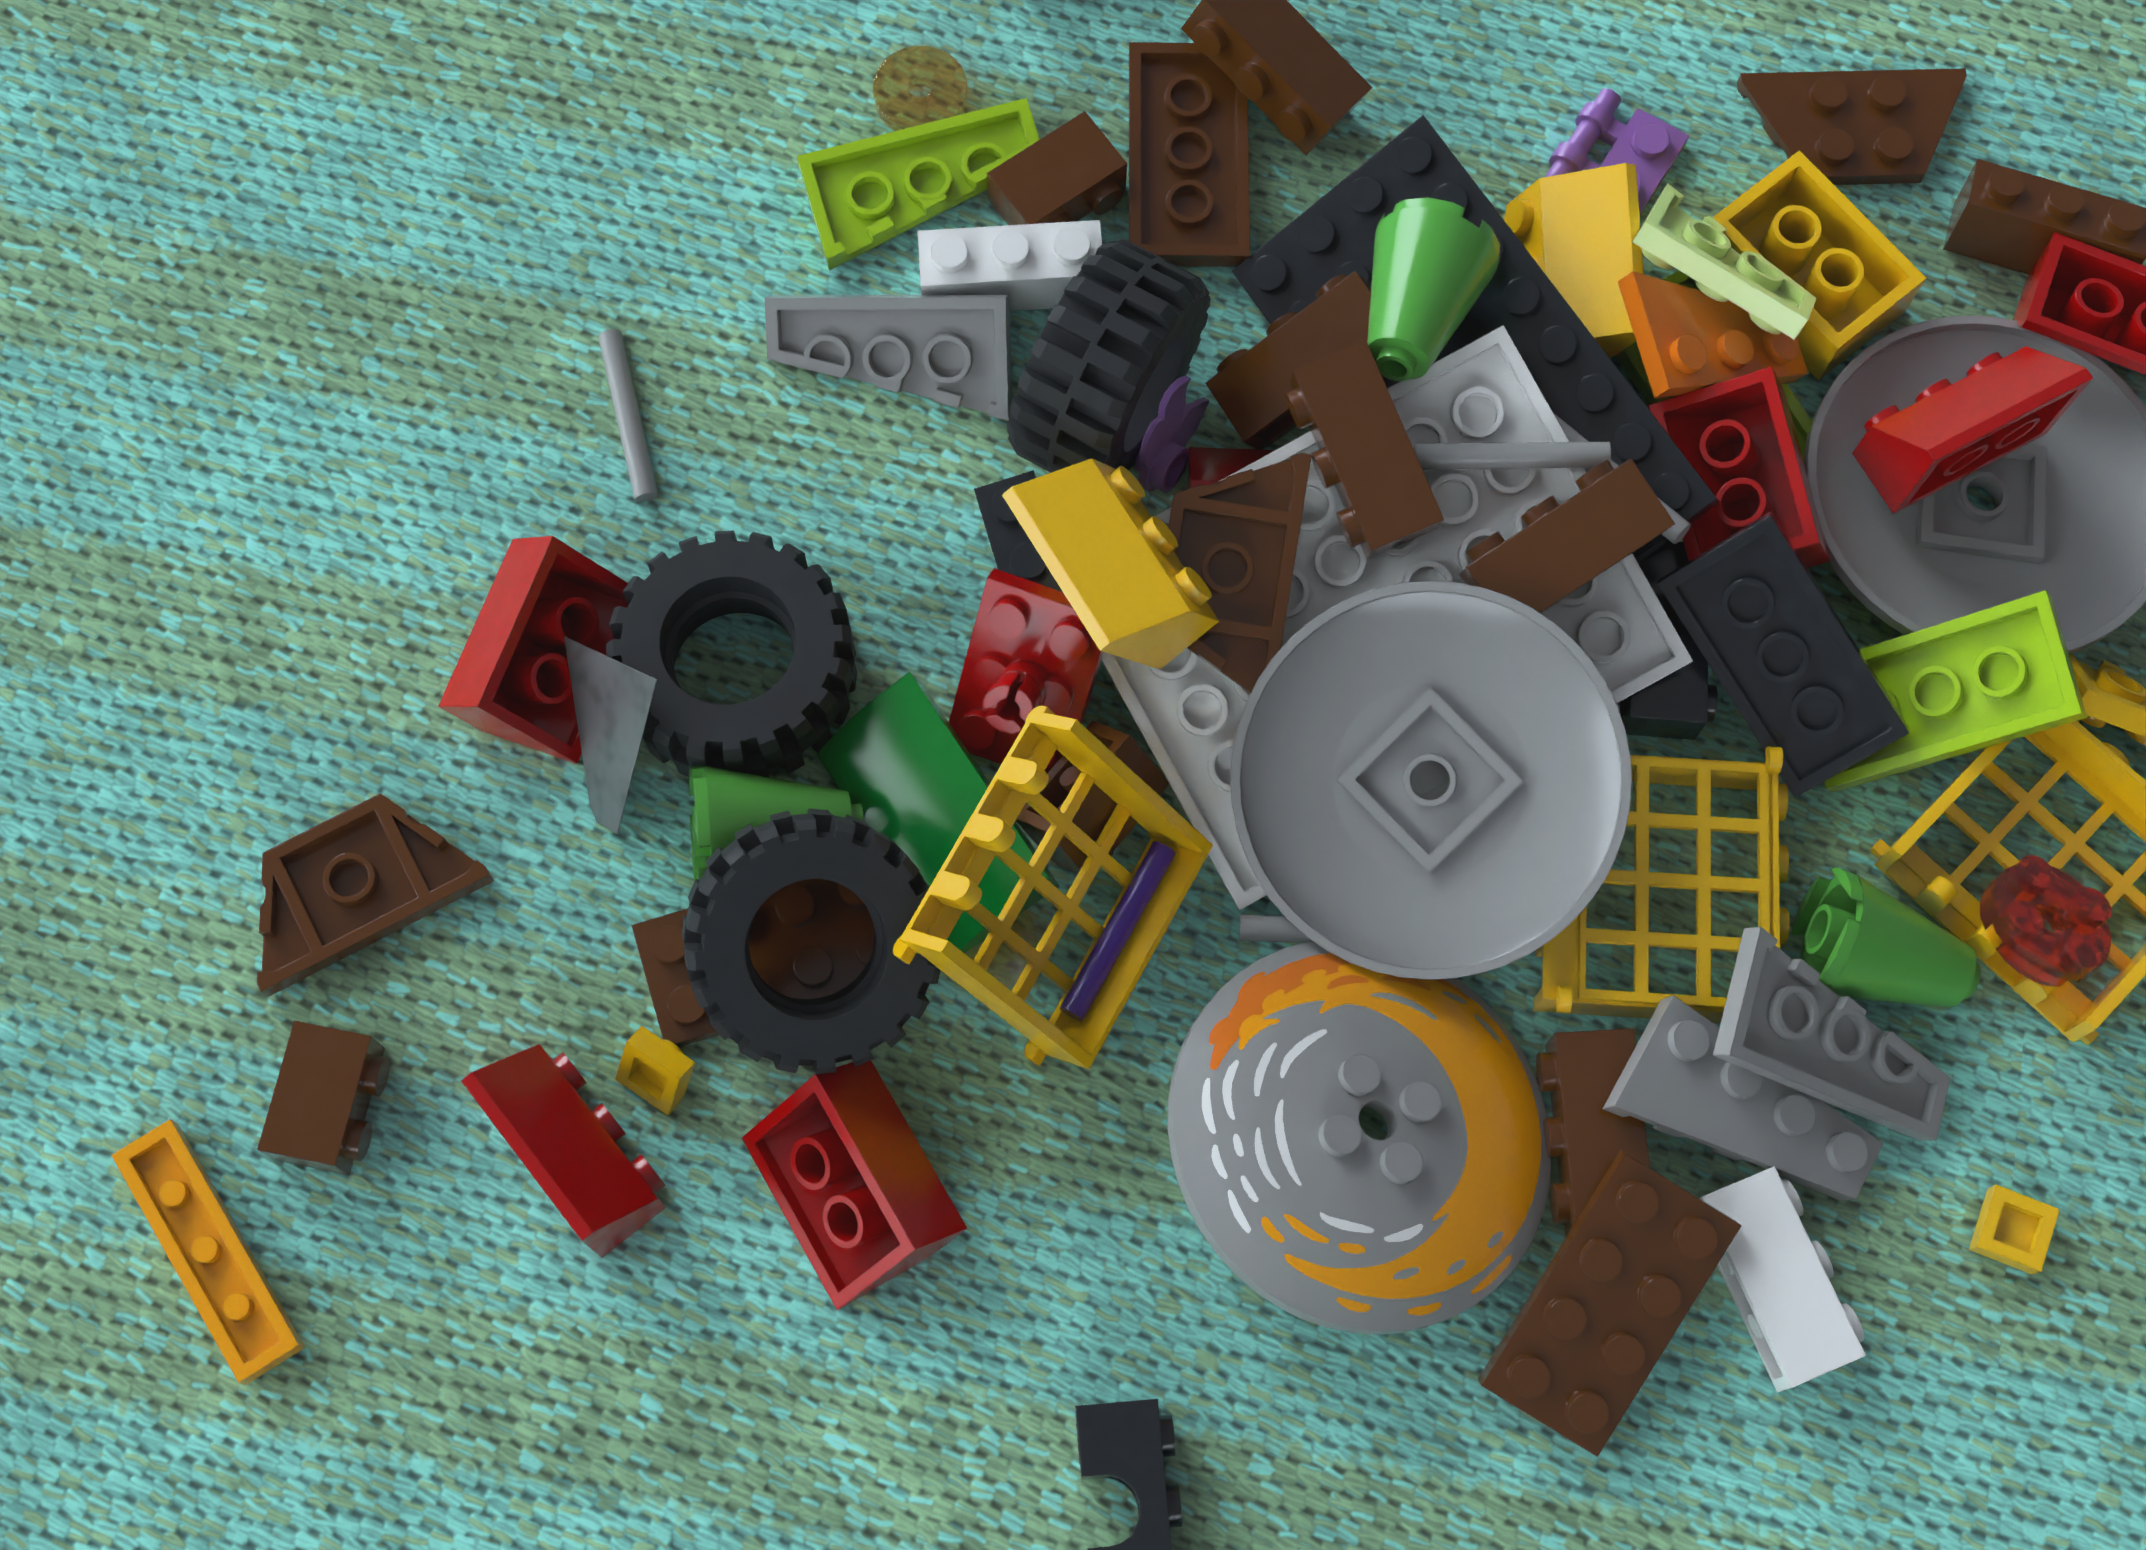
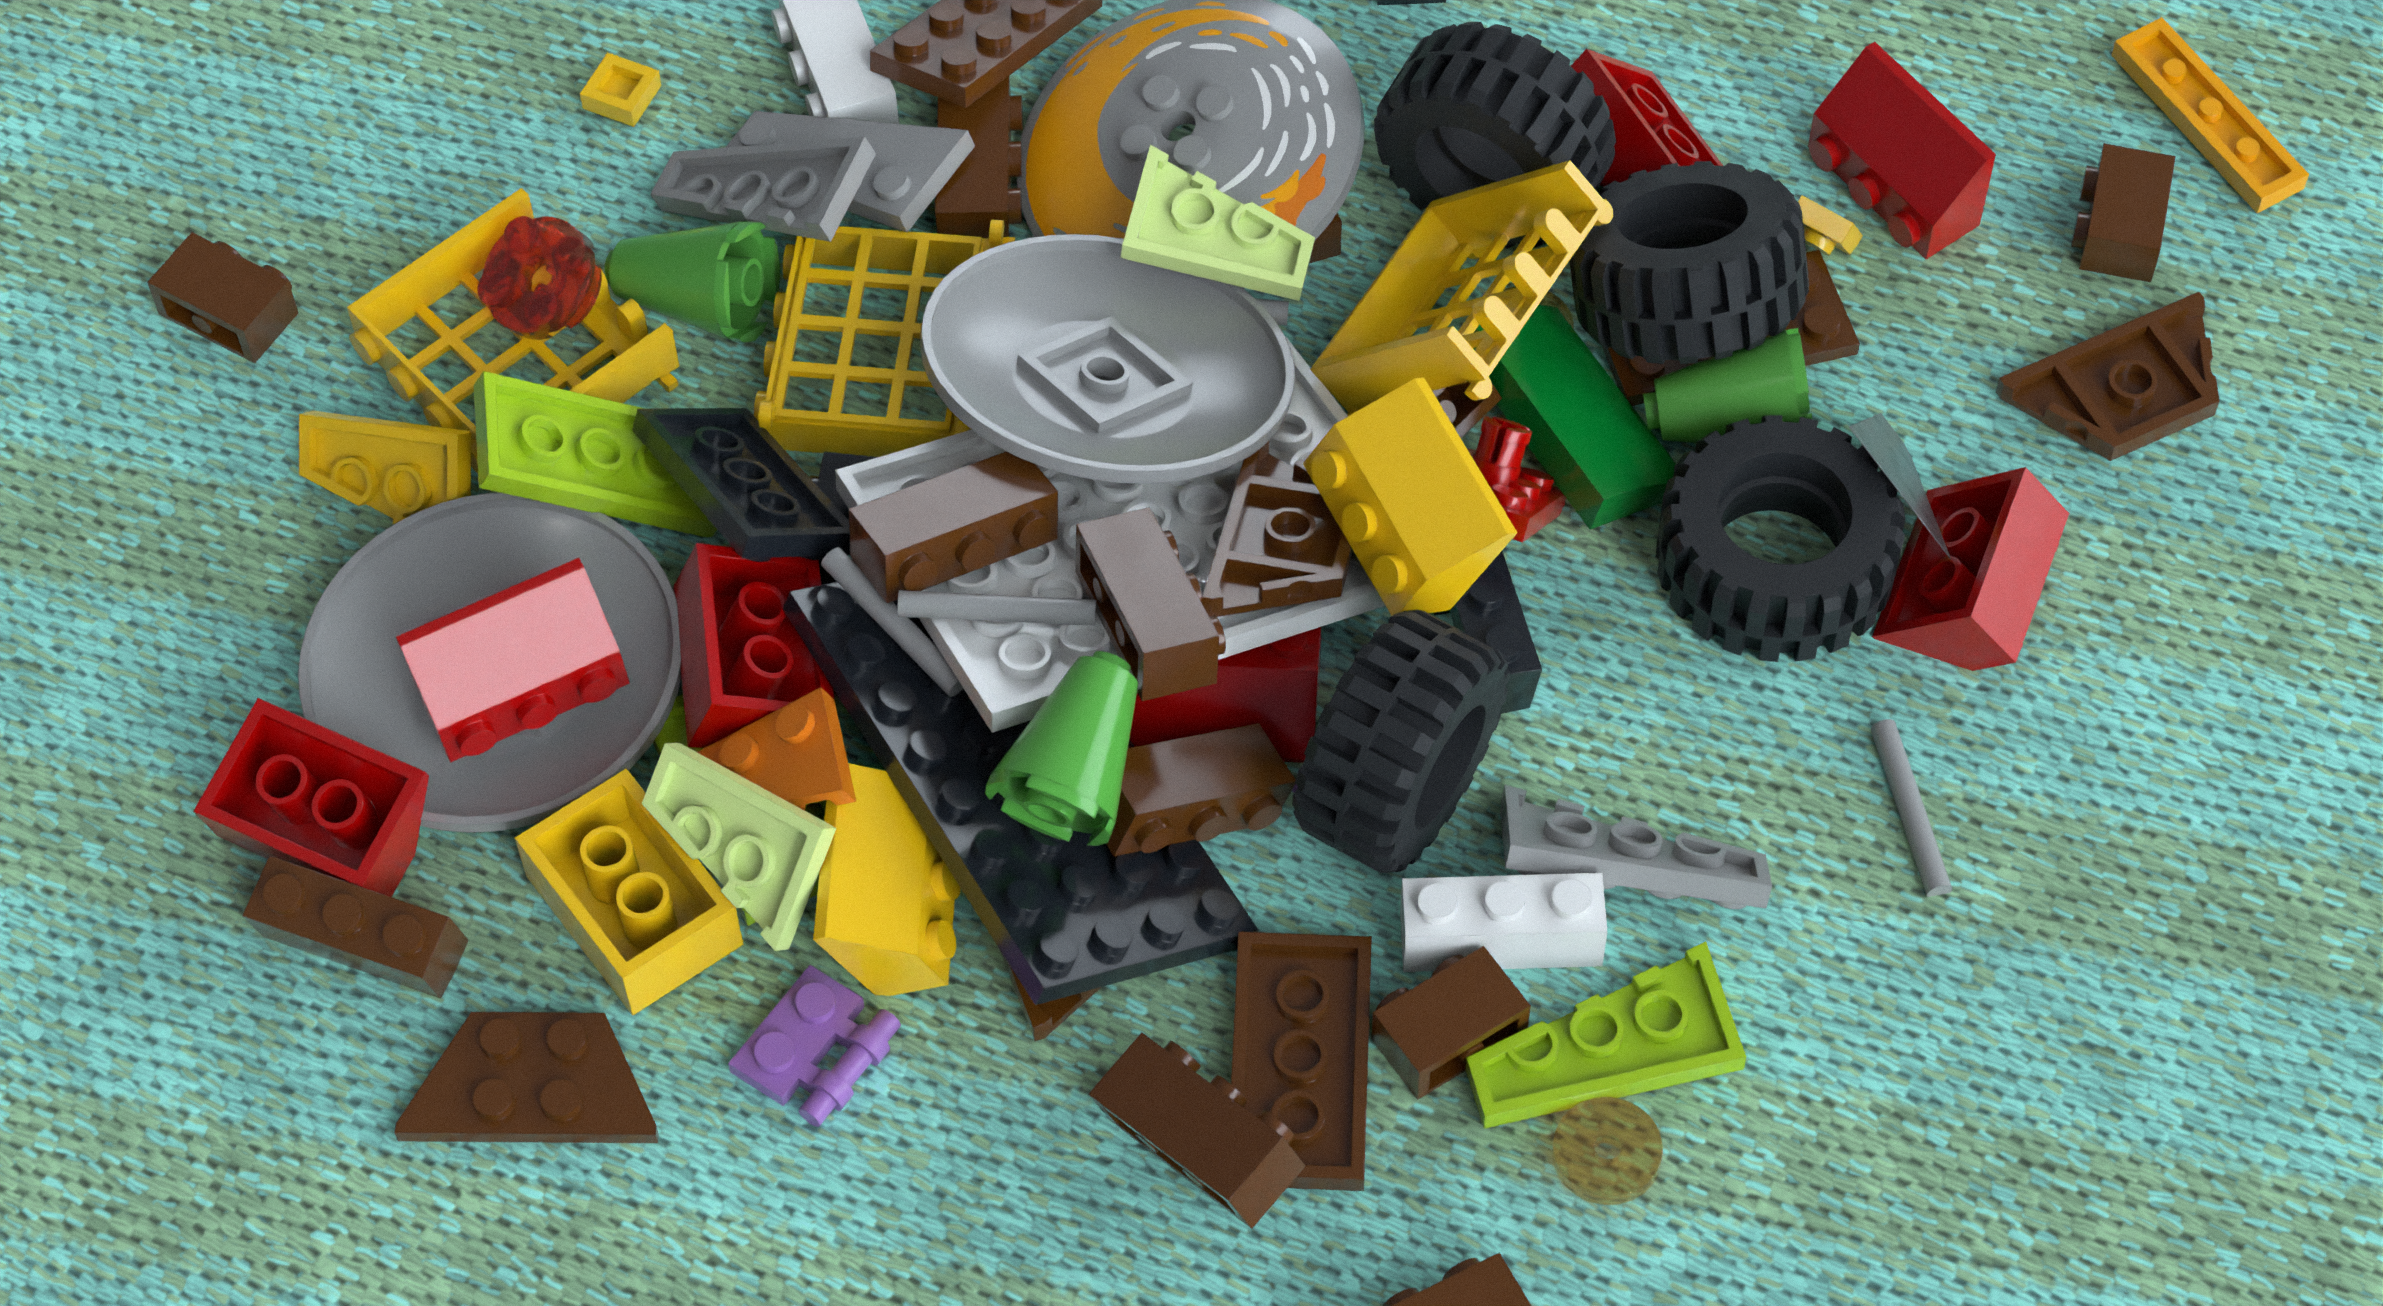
camera: 175 degrees left, 15 degrees down
dark purple bar [1060,841,1176,1021] -> none
none -> yellowish green wing [1121,144,1315,301]
none -> black tyre [1374,22,1616,249]

